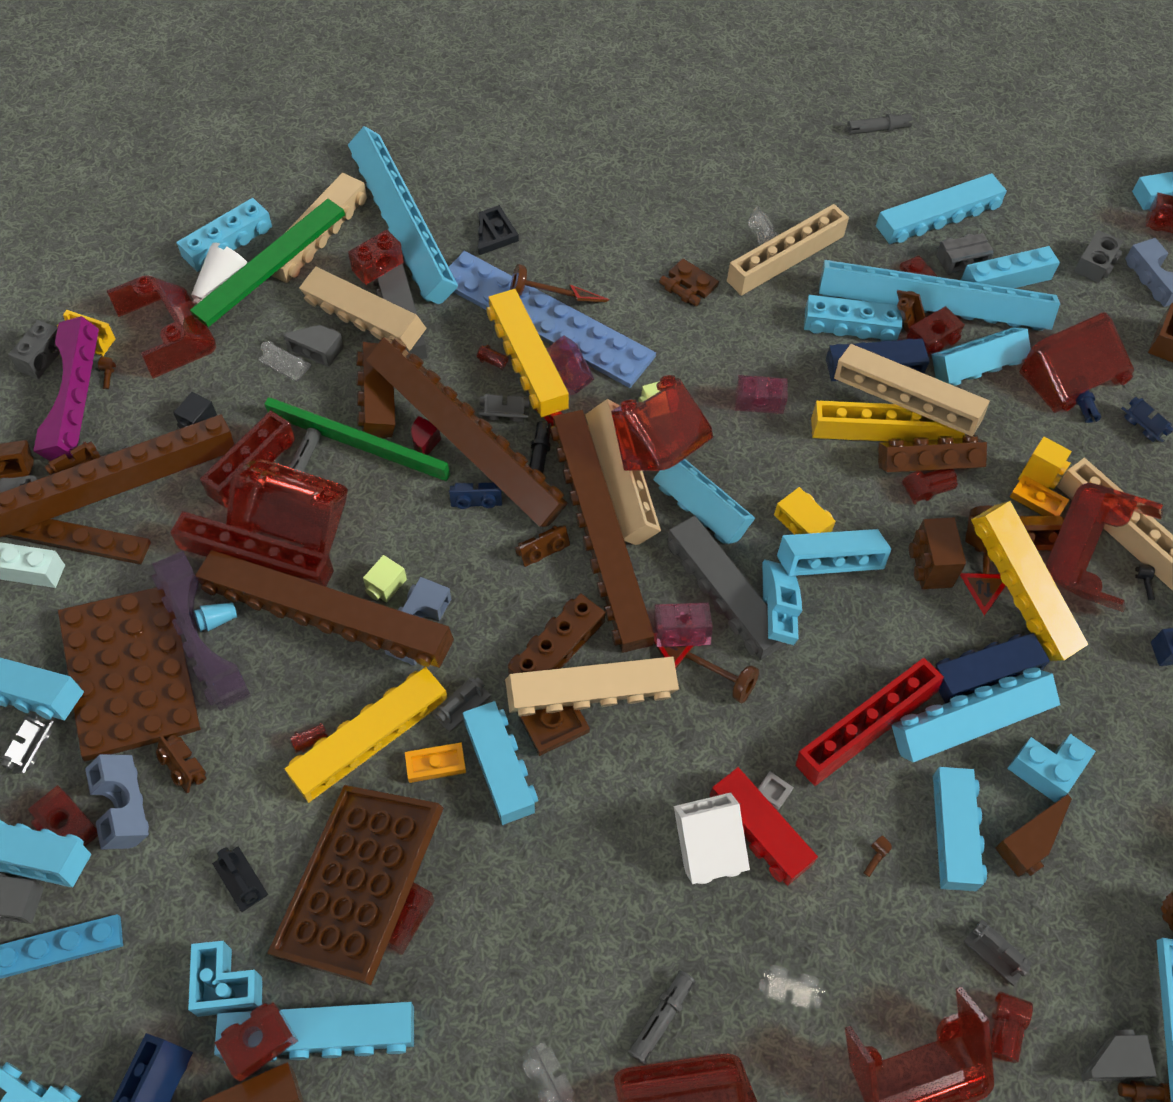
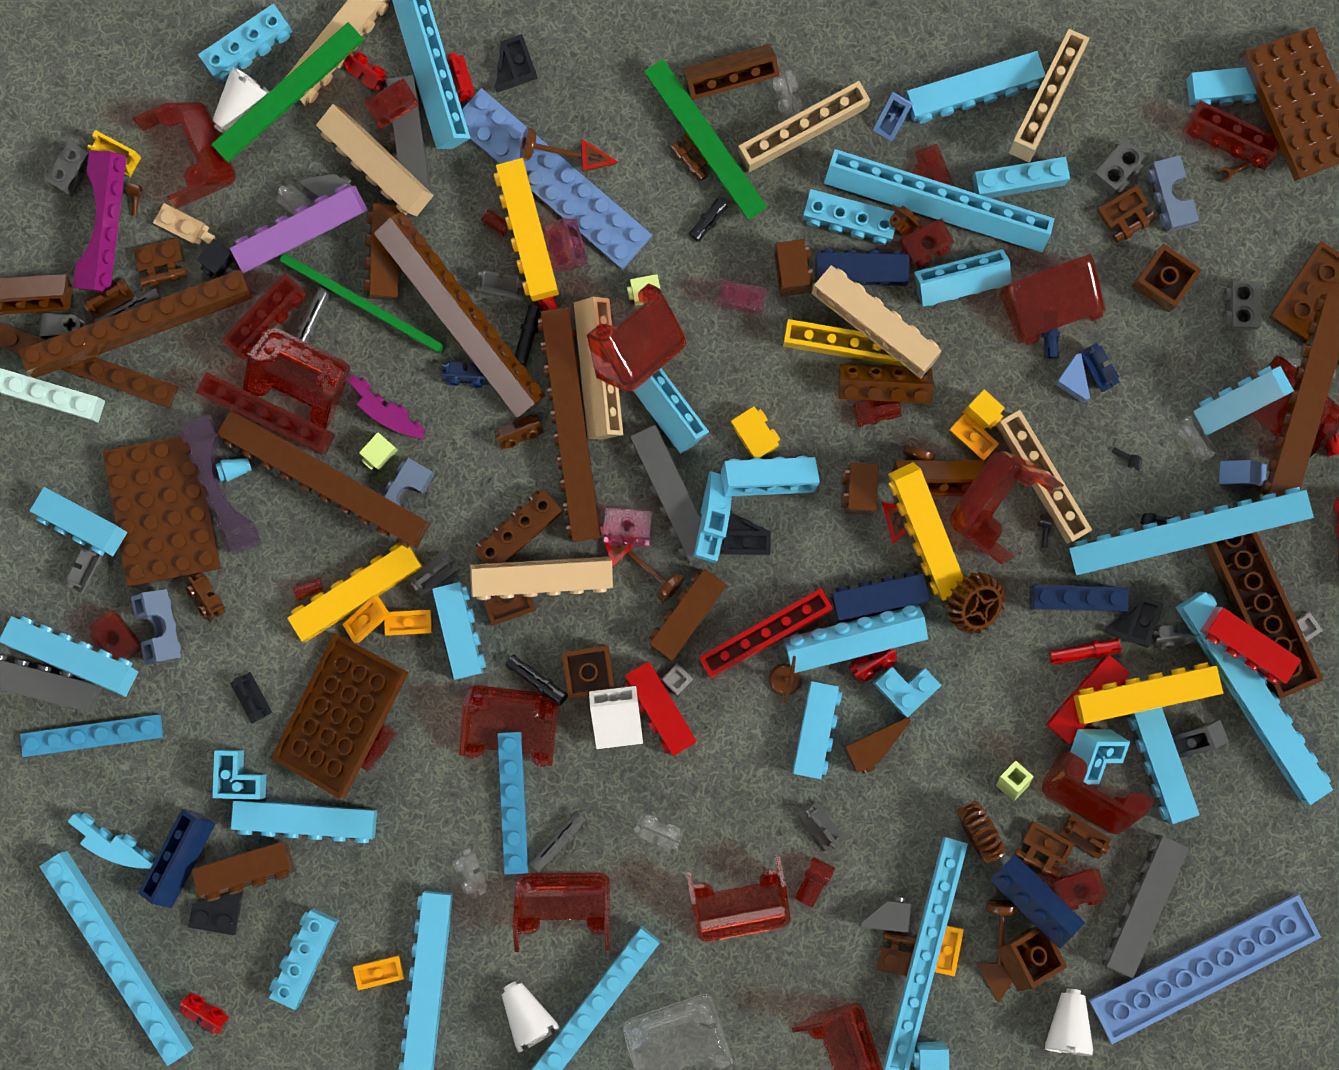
camera: 10 degrees right, 25 degrees up
clear red brick [214,1002,298,1082] -> none
dark red brick [411,416,441,455] -> none
reddish brown hand [863,836,892,877] -> none
flat silver brick [936,233,993,274] -> none
none -> reddish brown plate [133,238,188,287]
none -> tan hinge [153,203,217,246]
none -> medium lavender brick [230,184,368,273]
none -> light orange plate [342,596,390,643]
none -> red hinge [343,51,389,93]
none -> magenta slope [347,375,426,441]
none -> red hinge [447,52,475,102]
none -> clear red windscreen [459,685,560,767]
none -> dark azure plate [498,732,528,874]
none -> black pin [506,654,568,706]
none -> reddish brown brick [562,645,615,699]
none -> green tile [644,59,767,221]
none -> reddish brown brick [649,569,727,661]
none -> reddish brown brick [682,44,780,100]
none -> black pin [688,198,728,243]
none -> black wing [724,511,771,556]
none -> reddish brown piece [769,656,801,703]
none -> reddish brown brick [774,239,814,297]
none -> red hinge [849,649,898,683]
none -> medium blue slope [873,92,913,141]
none -> reddish brown gear [945,572,1006,635]
none -> tan brick [1009,29,1090,163]
none -> medium blue slope [1055,353,1090,402]
none -> reddish brown plate [1097,185,1156,243]

